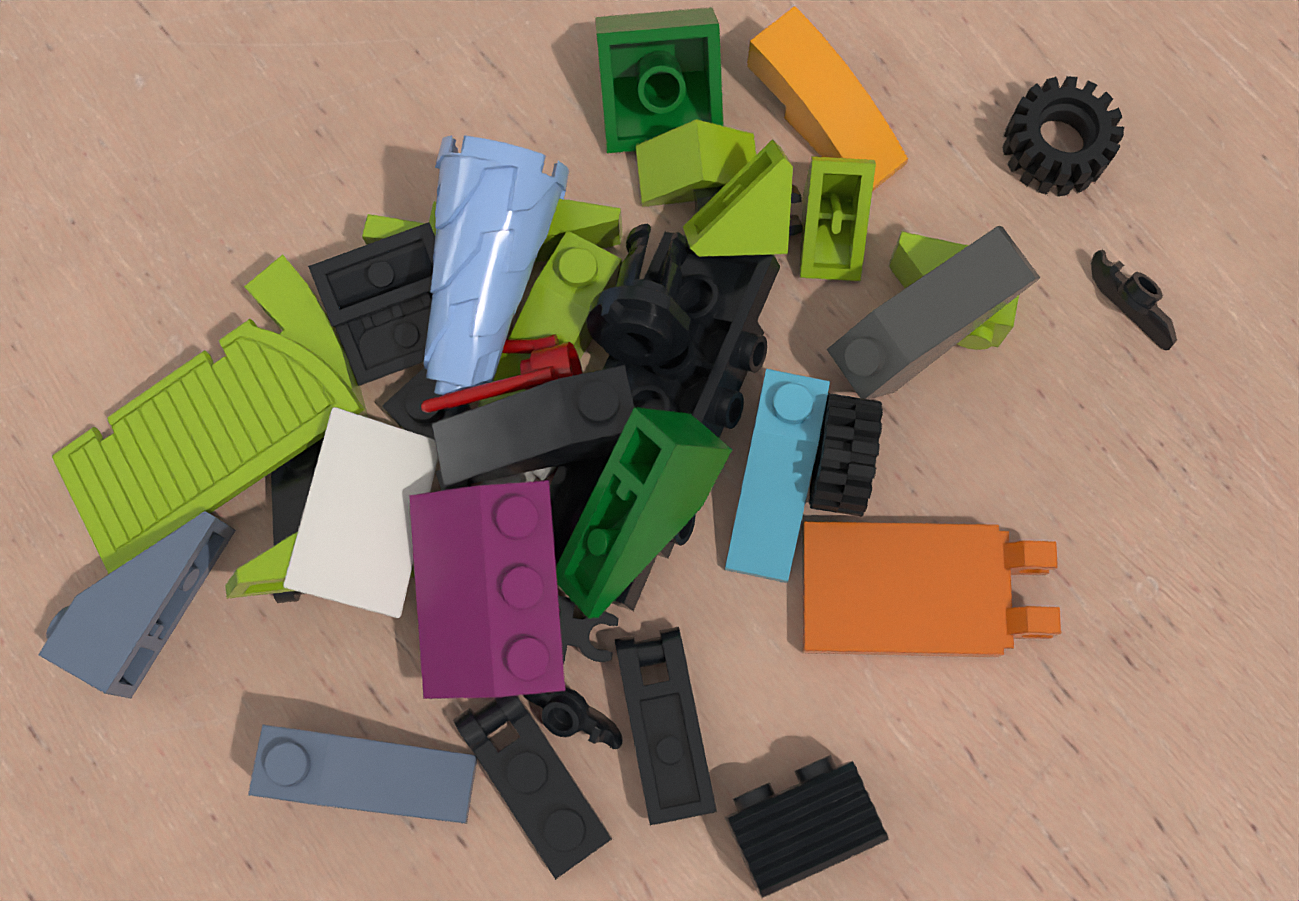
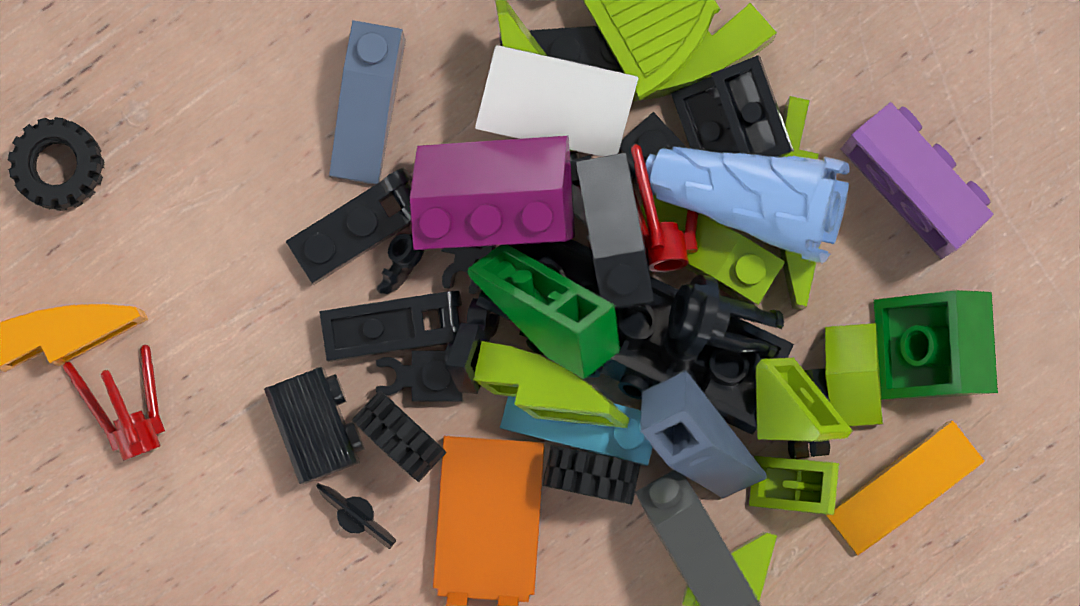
camera: 95 degrees right, 10 degrees up
none -> black piece [316,483,396,549]
none -> black tyre [352,390,447,482]
none -> black plate [376,351,463,402]
none -> black plate [444,298,500,395]
none -> lime slope [473,341,630,428]
none -> sand blue slope [640,371,767,498]
none -> medium lavender slope [841,102,994,260]

